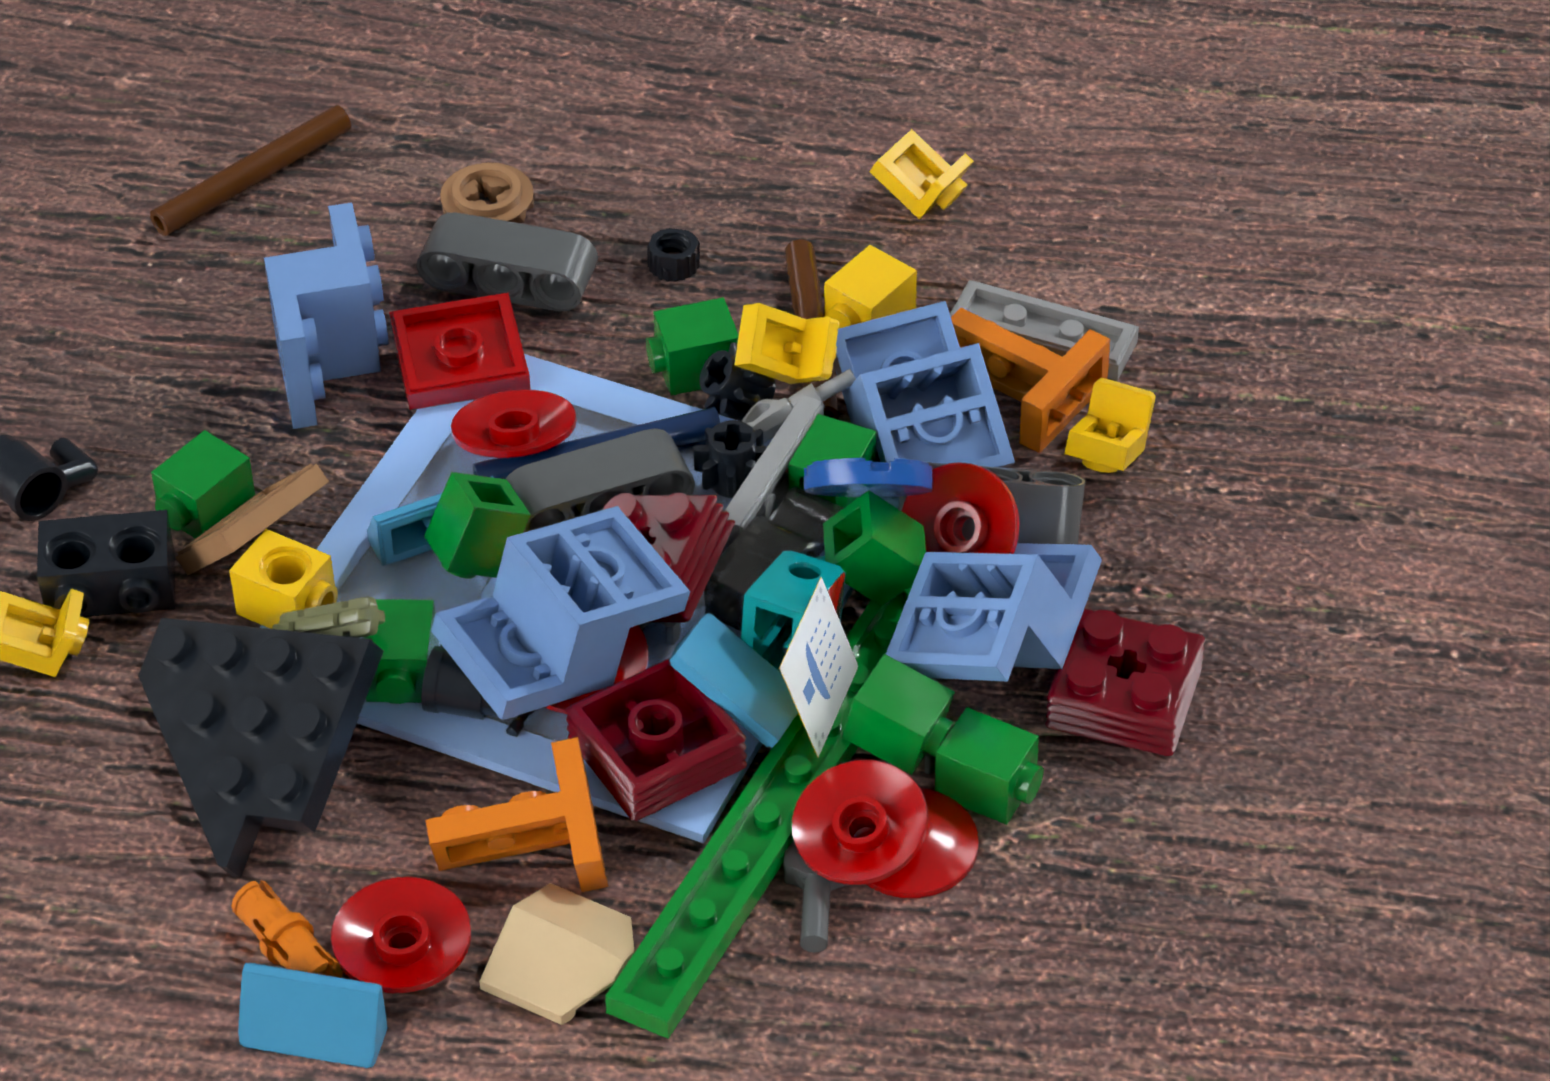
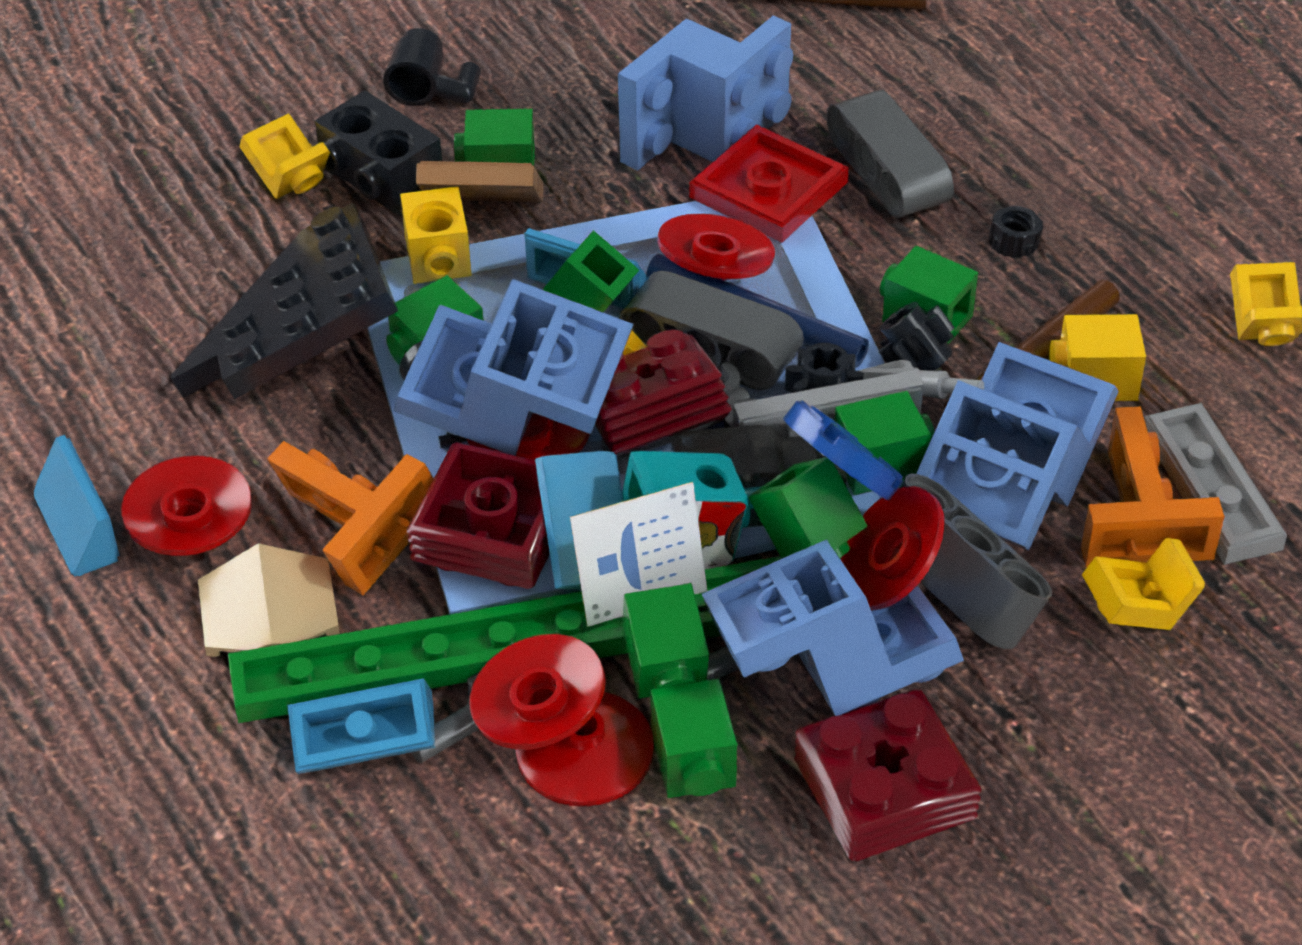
camera: 50 degrees right, 0 degrees up
orange pin [231,880,343,978] -> none
olive axle [272,596,385,638] -> none
medium nougat gear [440,163,534,223] -> none
yellow bracket [734,303,839,384] -> none
none -> dark azure slope [287,678,435,774]

